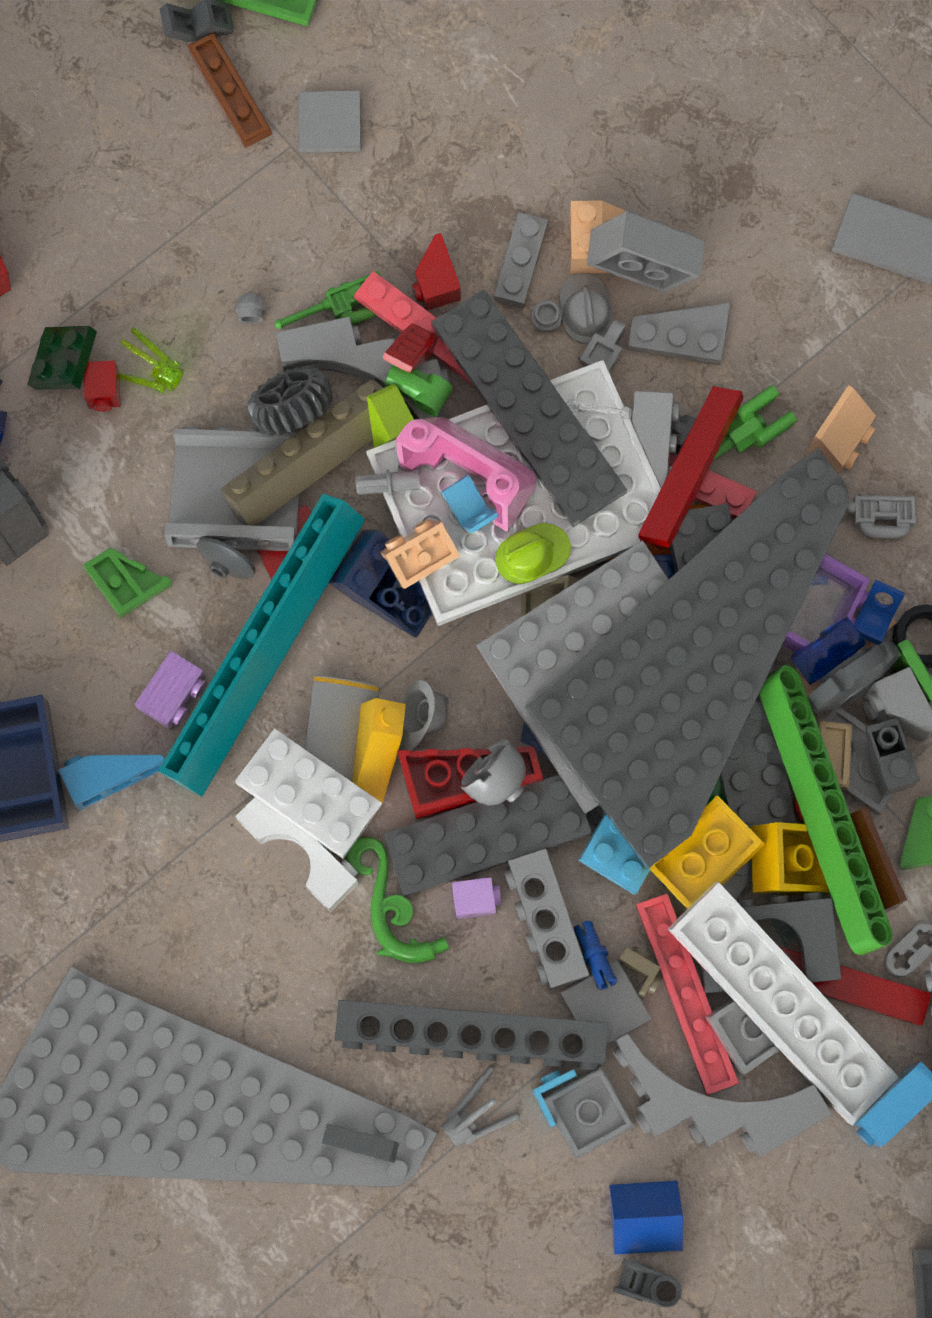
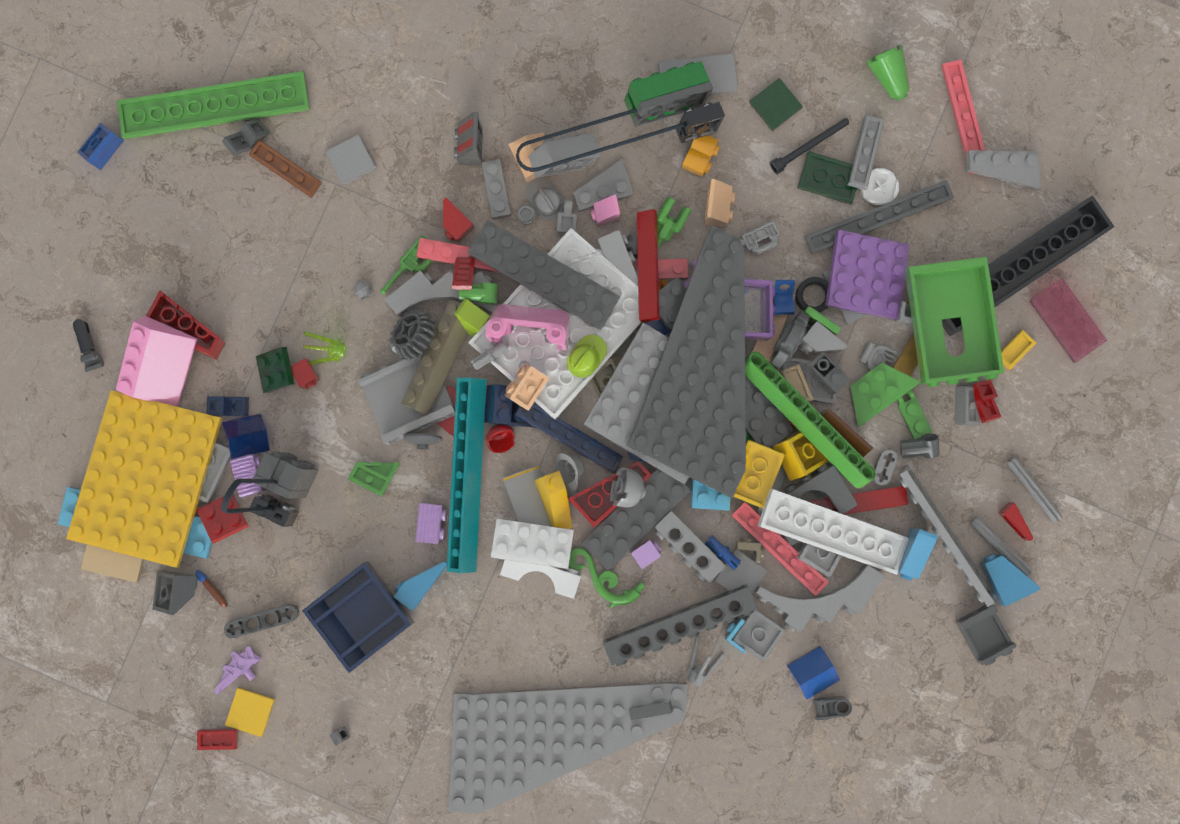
camera: 20 degrees left, 10 degrees up
medium azure bracket [441,475,499,533] -> none
clear blue slope [791,616,866,685] -> none
none -> dark grey slope [454,112,483,165]
none -> red hair [486,425,515,453]
none -> dark blue tile [515,403,623,473]
none -> piece [516,61,725,172]
none -> bright pink slope [590,195,620,226]
none -> light orange brick [682,135,720,177]

